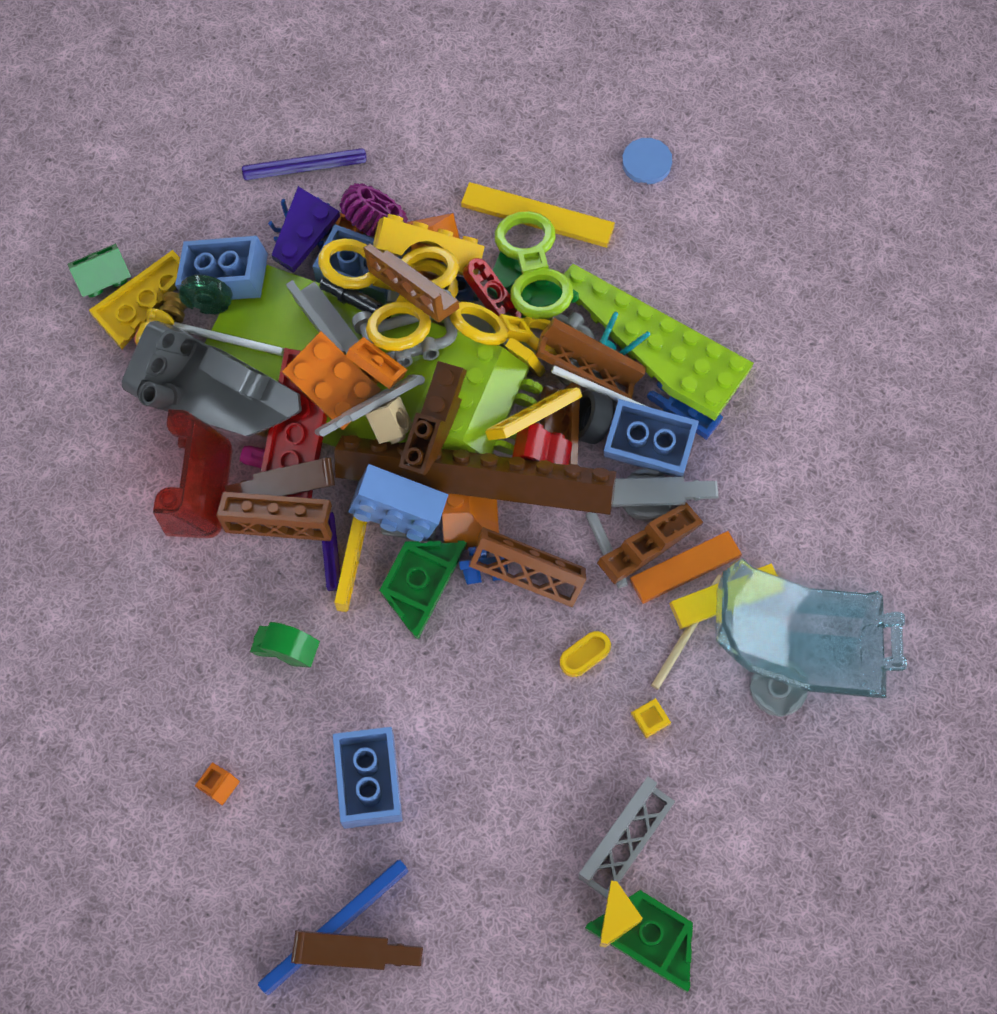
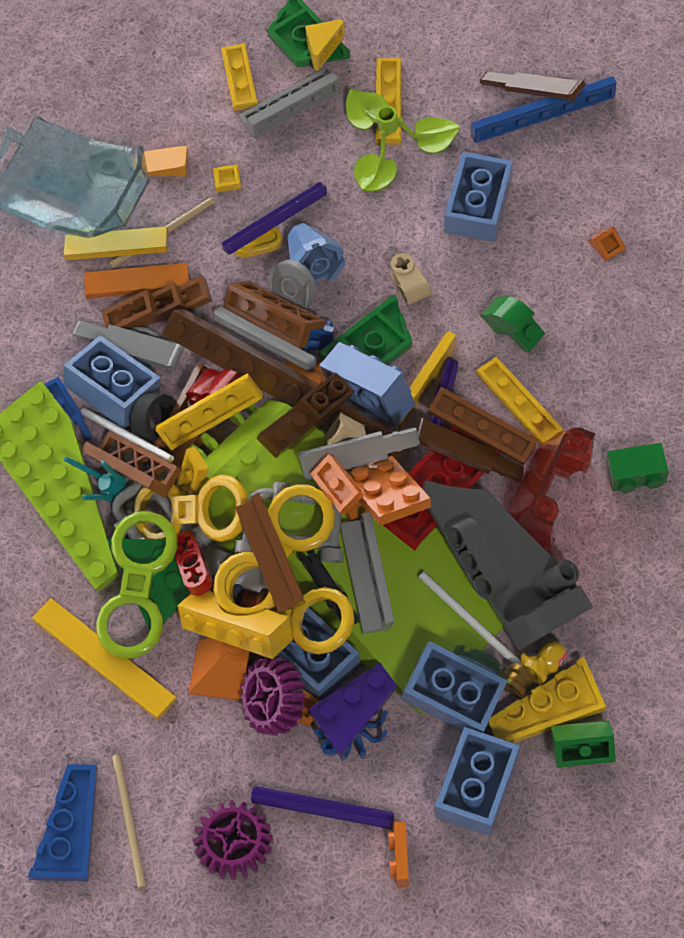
camera: 155 degrees left, 5 degrees down
none -> blue wing [28,764,98,881]
none -> tan axle [112,755,146,889]
none -> light orange slope [136,146,189,176]
none -> magenta gear [193,800,273,881]
none -> light grey axle [213,307,317,371]
none -> yellow tile [221,43,258,111]
none -> dark purple axle [221,182,327,255]
none -> light grey tile [268,260,317,309]
none -> medium blue cone [287,223,345,287]
none -> lime plant [346,88,460,192]
none -> yellow tile [376,58,401,145]
none -> orange plate [388,821,409,887]
none -> tan piece [391,253,432,306]
none -> medium blue brick [435,727,520,837]
none -> yellow tile [475,356,565,449]
none -> green brick [606,442,669,493]

